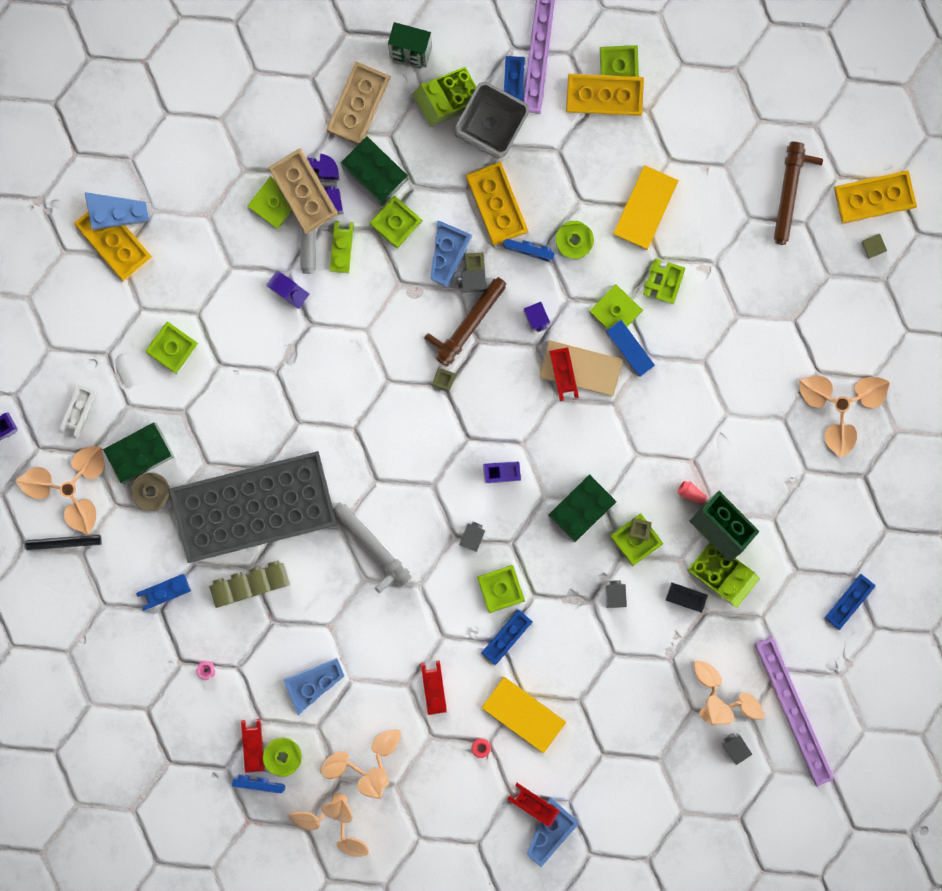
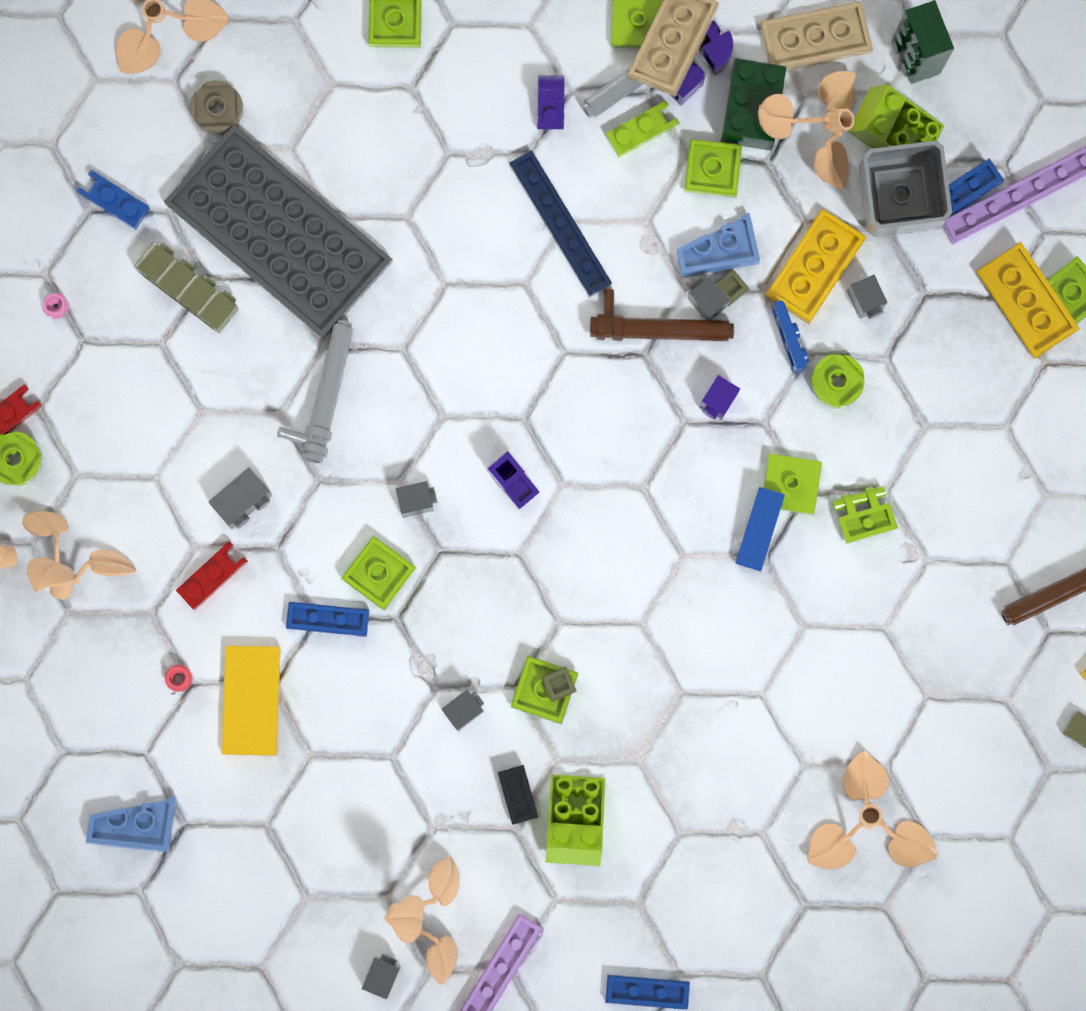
camera: 50 degrees right, 5 degrees down
black axle [25,535,102,550] -> none
dark green brick [103,422,175,484] -> none
medium blue wing [283,658,345,715] -> none
olive tile [432,367,456,392] -> none
red hinge [507,782,560,827] -> none
tan tile [539,340,623,396] -> none
dark green brick [548,474,617,542] -> none
red hinge [549,347,579,402] -> none
yellow tile [613,165,679,250] -> none
coral cone [677,481,707,505] -> none
dark green brick [689,491,760,562] -> none
none -> flat silver brick [208,467,272,530]
none -> dark blue tile [509,150,612,298]
none -> light nougat plant [758,71,856,189]
none -> dark grey brick [847,274,888,319]

